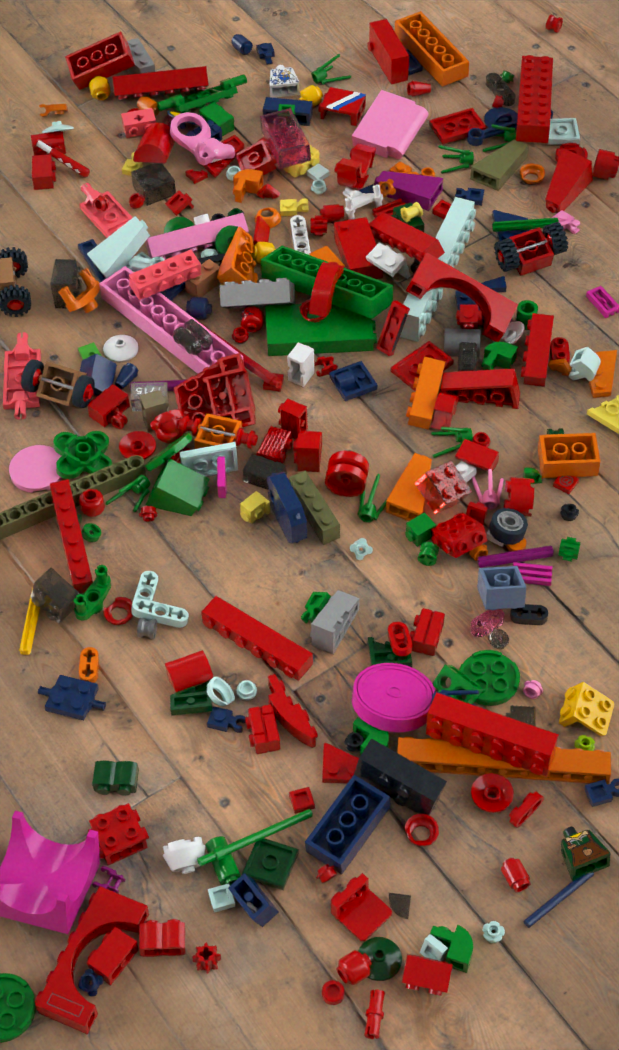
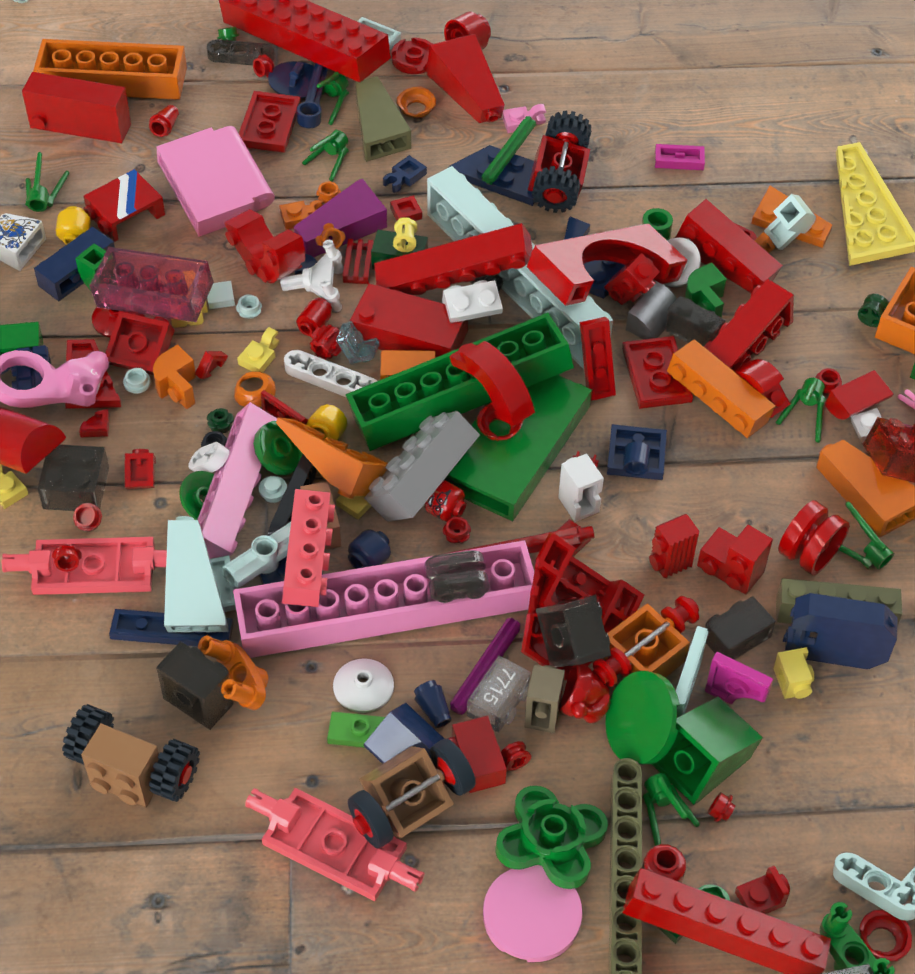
camera: 60 degrees left, 0 degrees up
red dish [119,431,156,459] -> none
red brick [256,426,293,468] -> none
none -> clear light blue bracket [336,321,379,364]
none -> clear smoke brick [536,595,611,667]
none -> red bracket [735,865,790,914]

